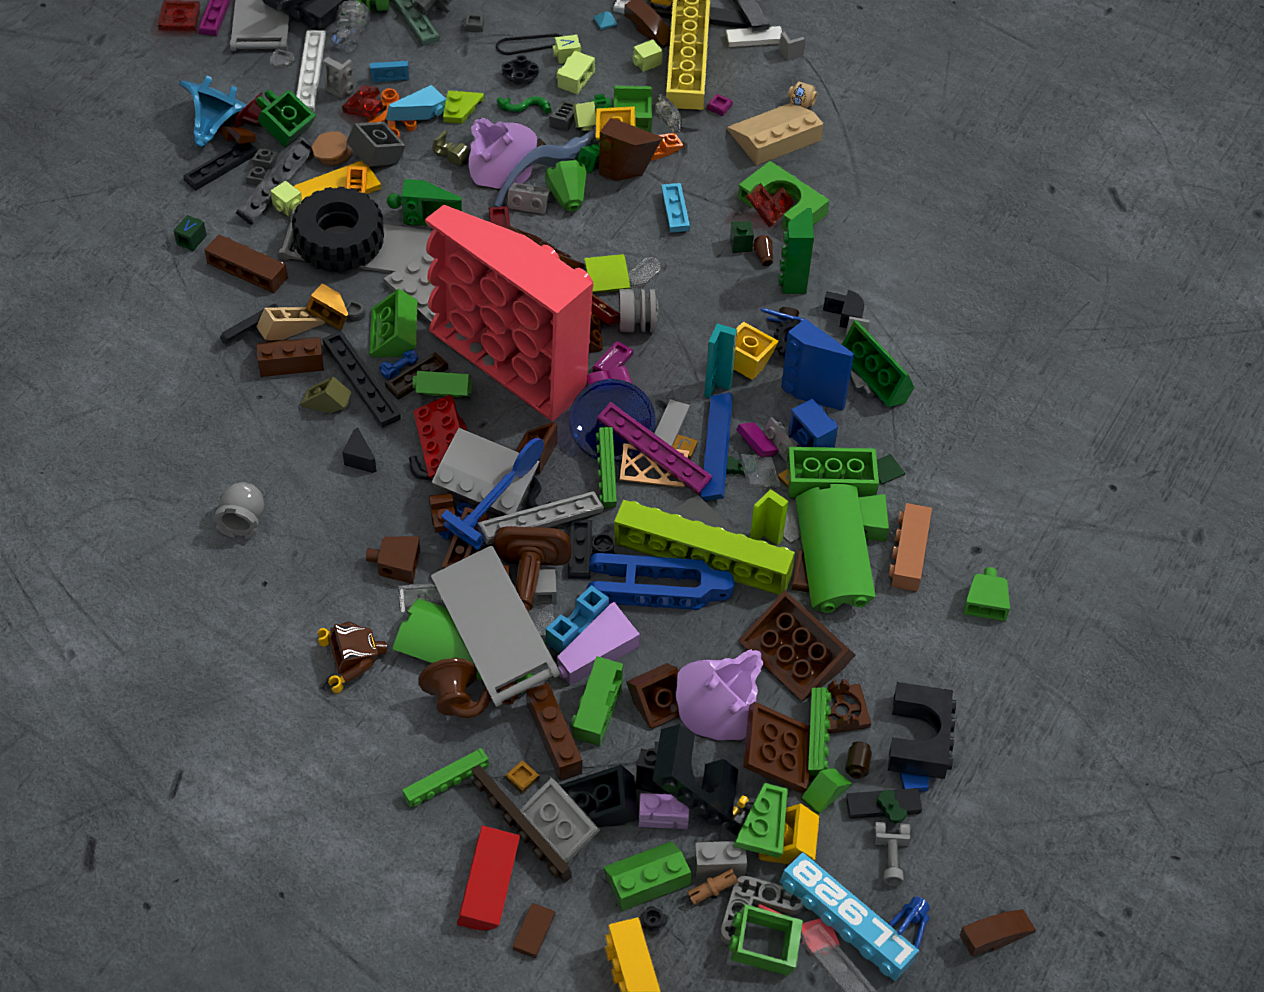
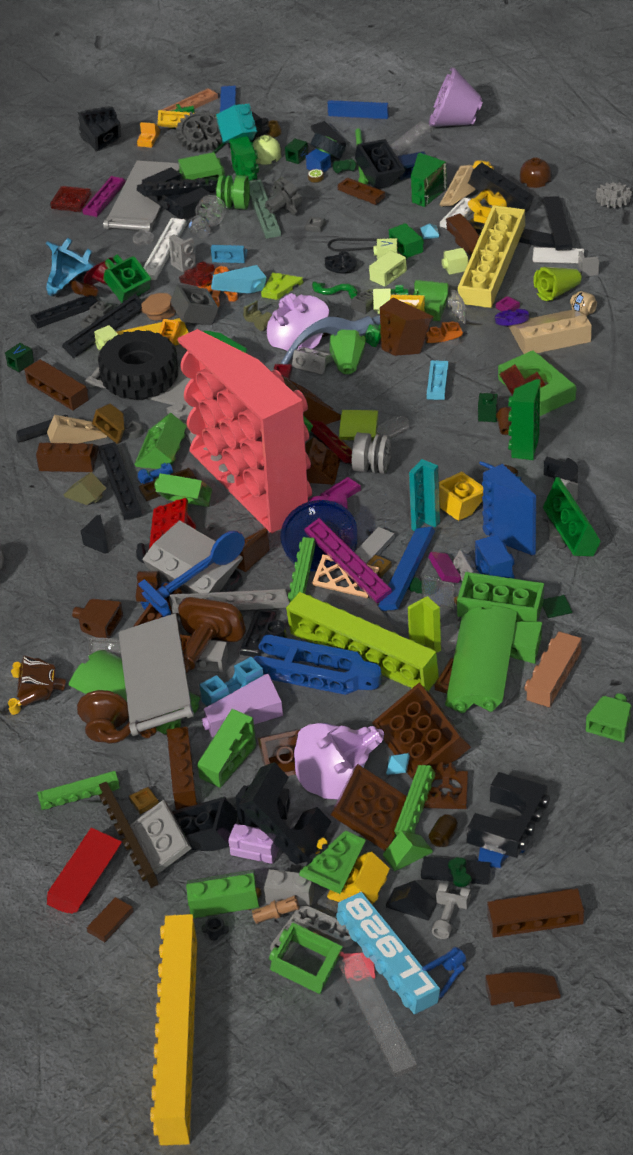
camera: 20 degrees right, 10 degrees down
none -> medium azure slope [386,753,410,775]
none -> black slope [386,880,437,921]
none -> green brick [389,223,424,259]
none -> reddish brown brick [487,888,584,938]
none -> dark purple tile [495,309,530,326]
none -> lime cone [533,267,582,301]

